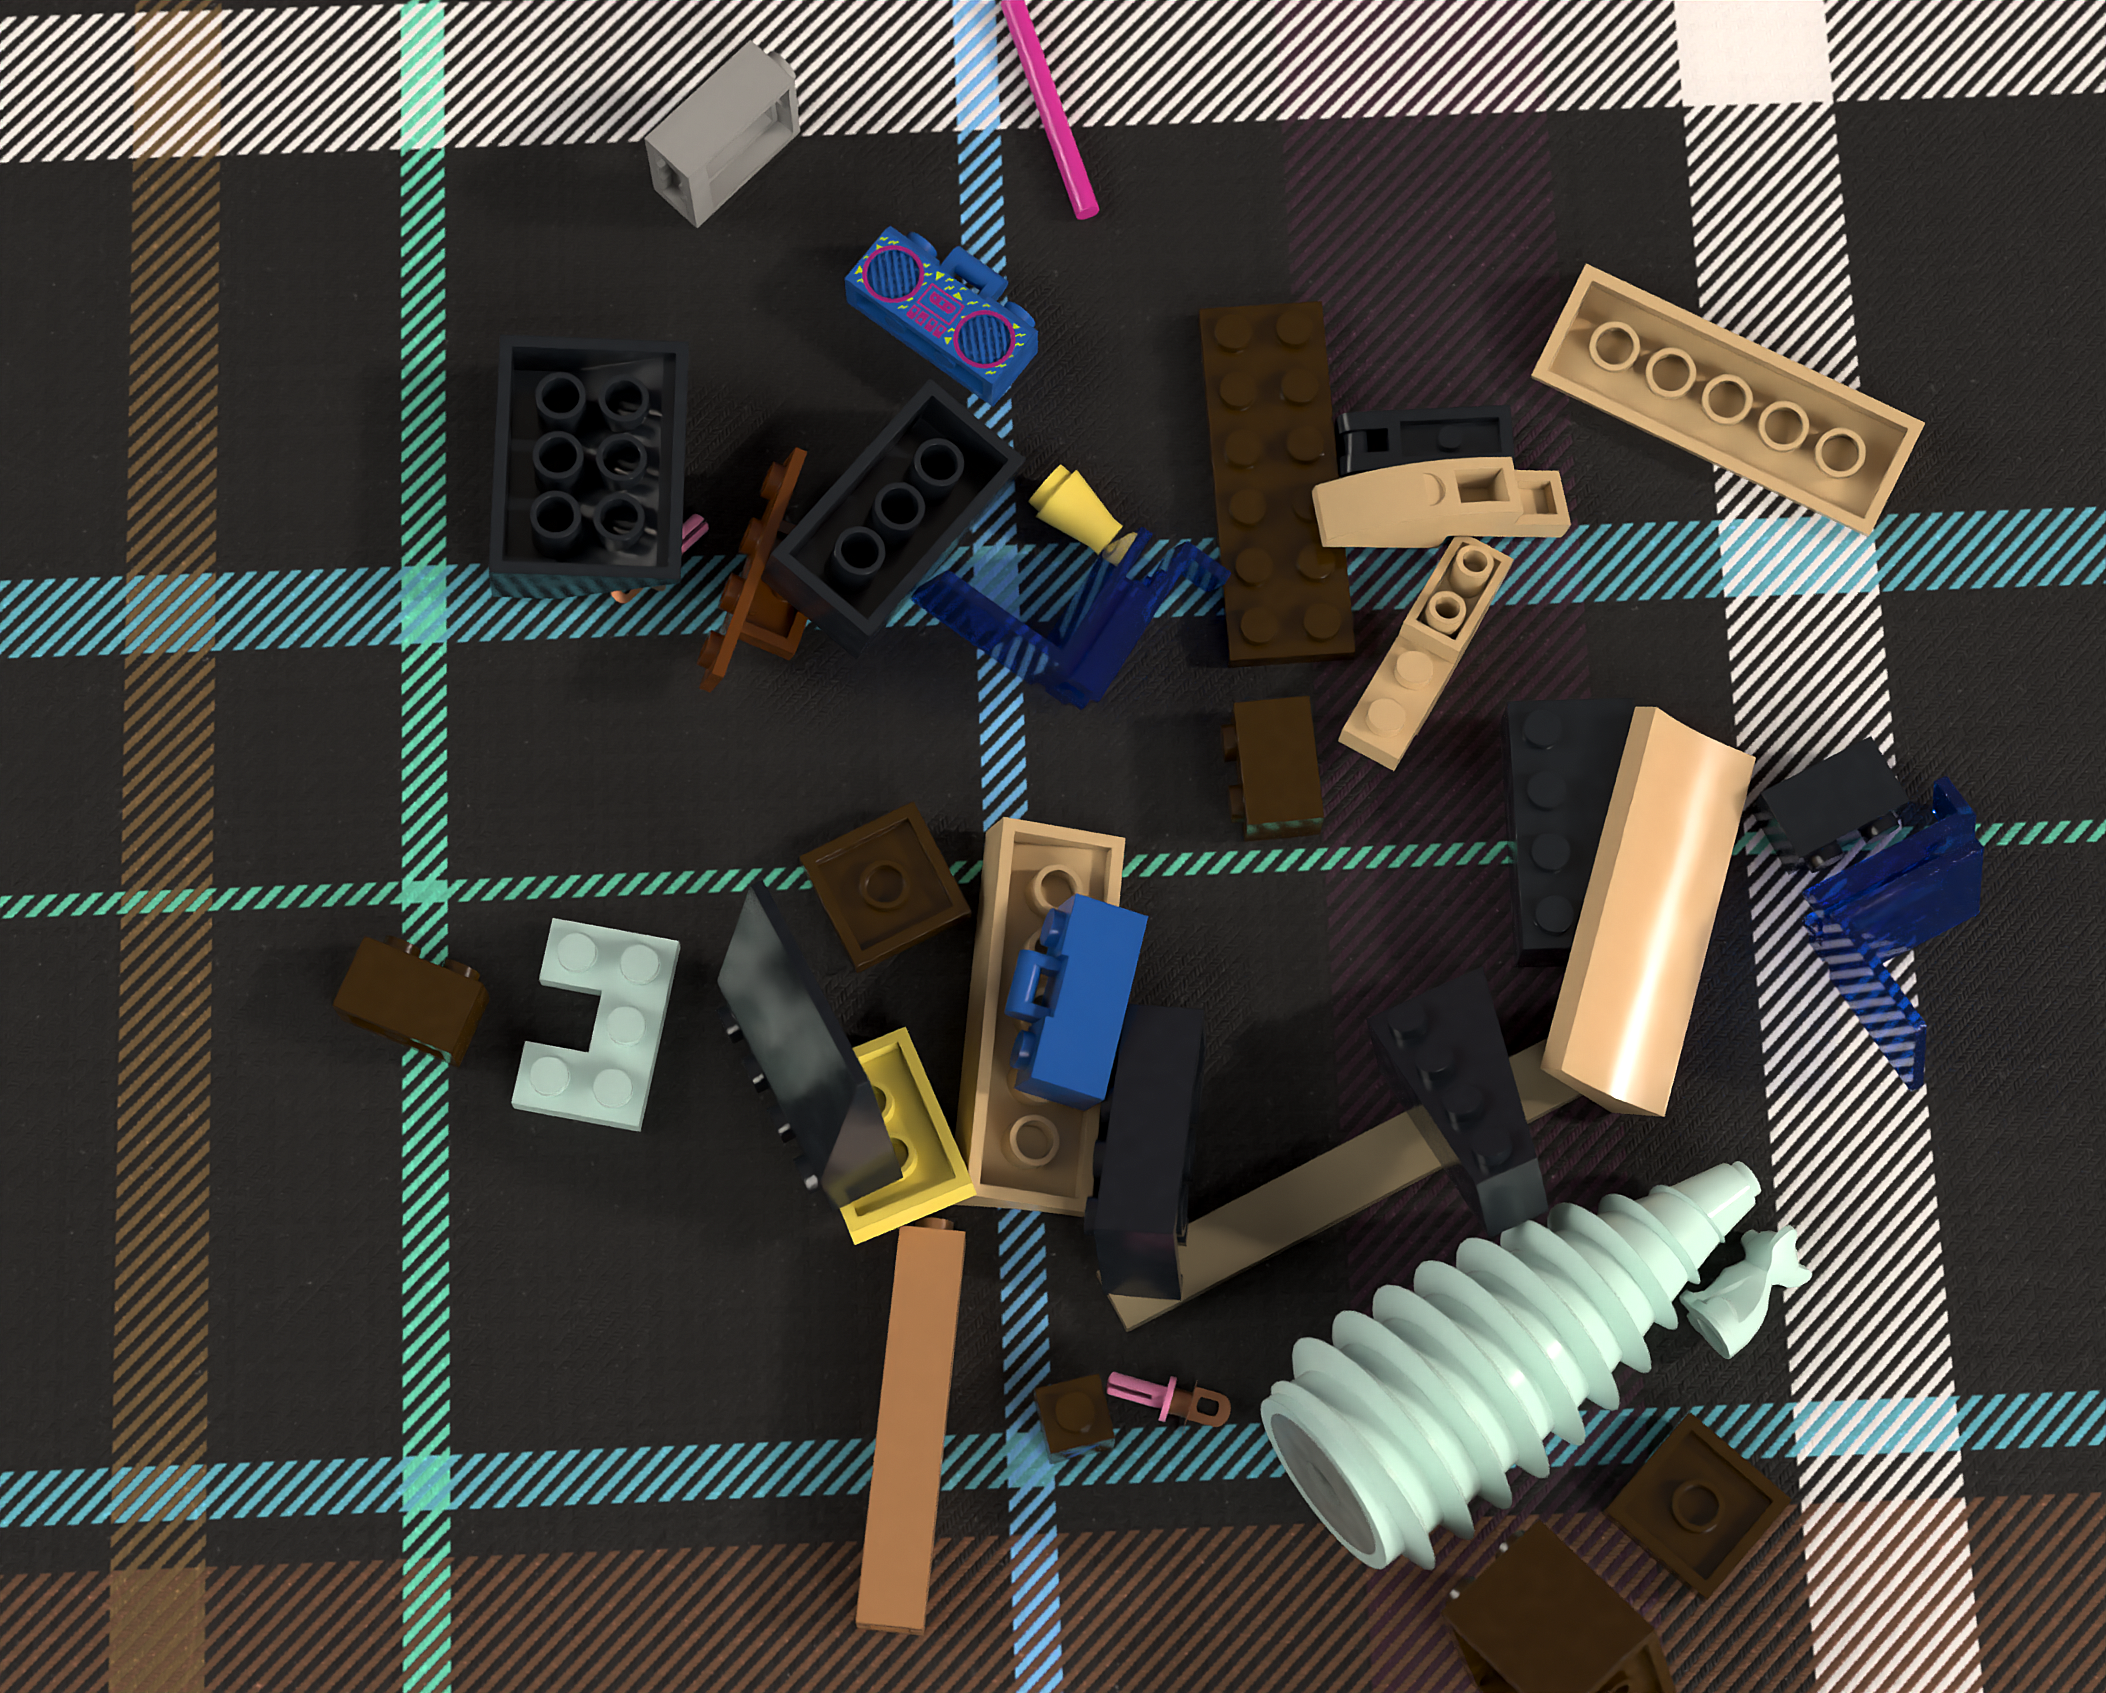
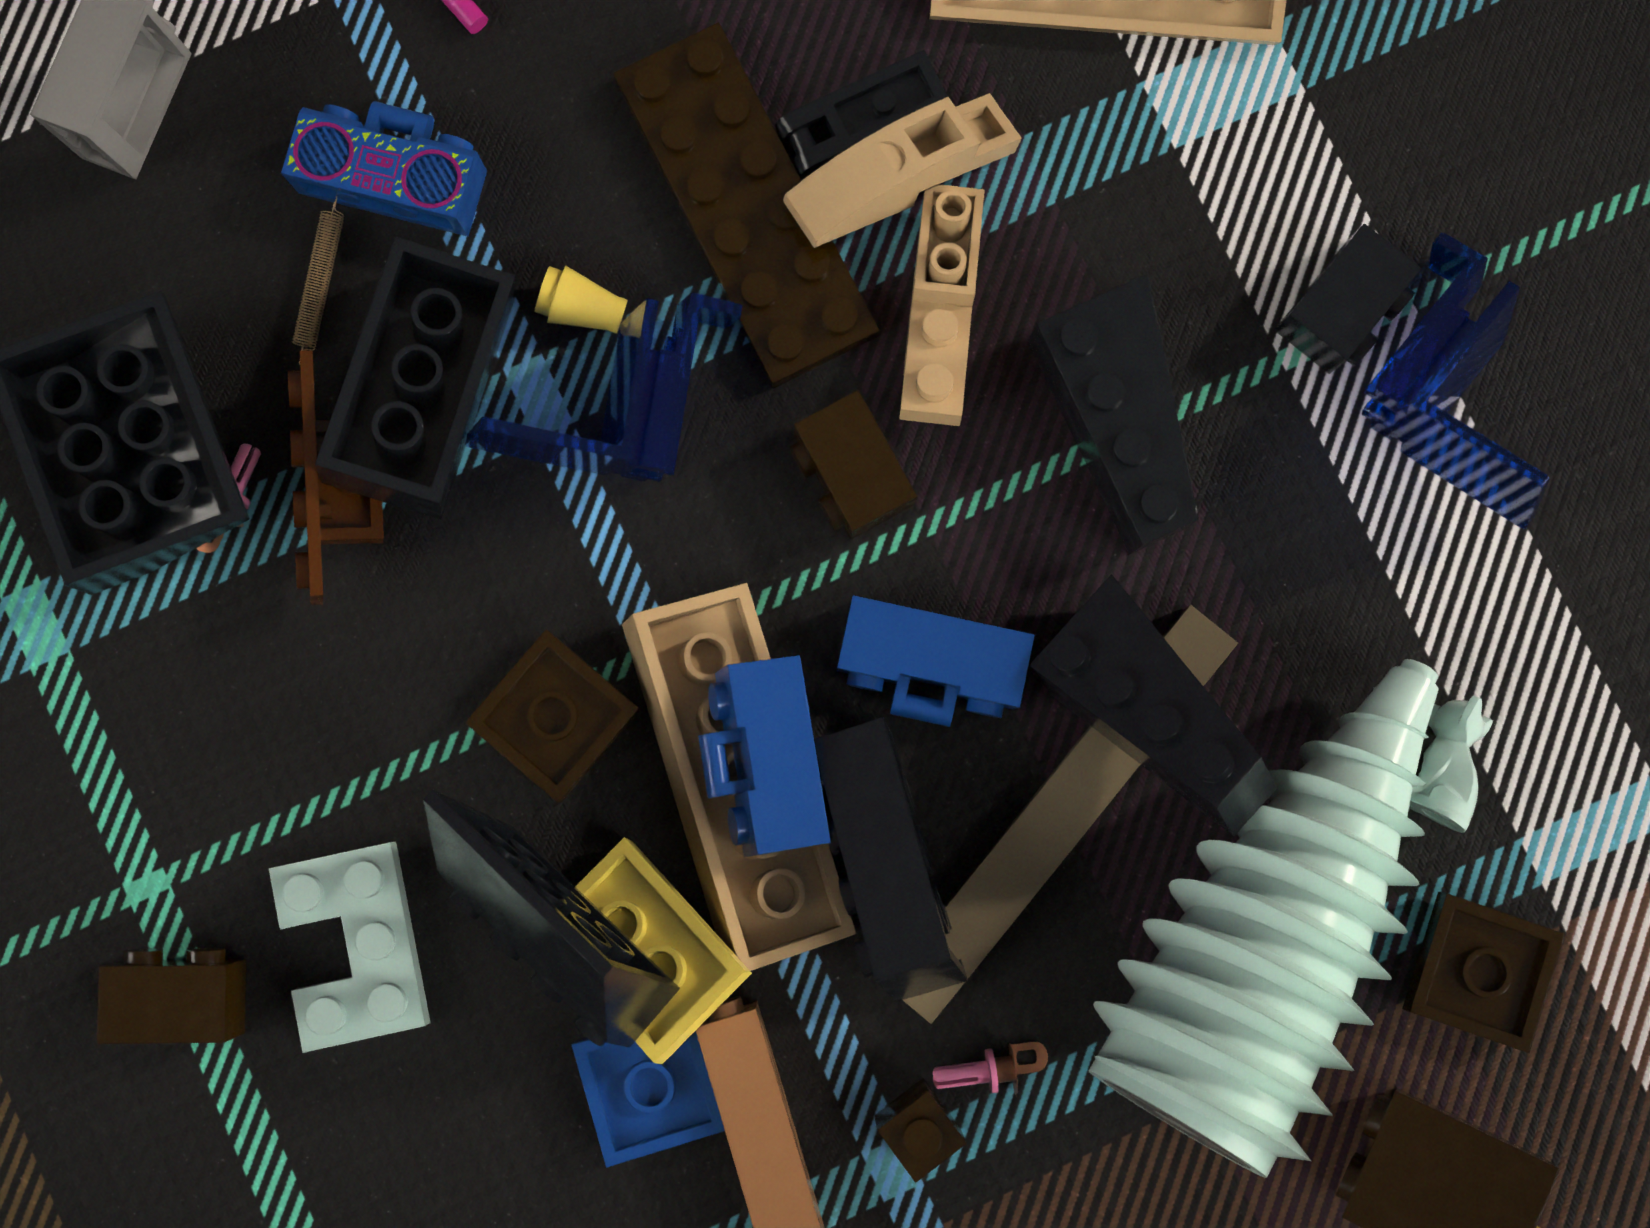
camera: 25 degrees left, 10 degrees up
tan arch [1540,707,1756,1117] -> none
none -> tan piece [292,196,344,365]
none -> blue plate [572,1031,725,1168]
none -> blue piece [837,595,1035,727]

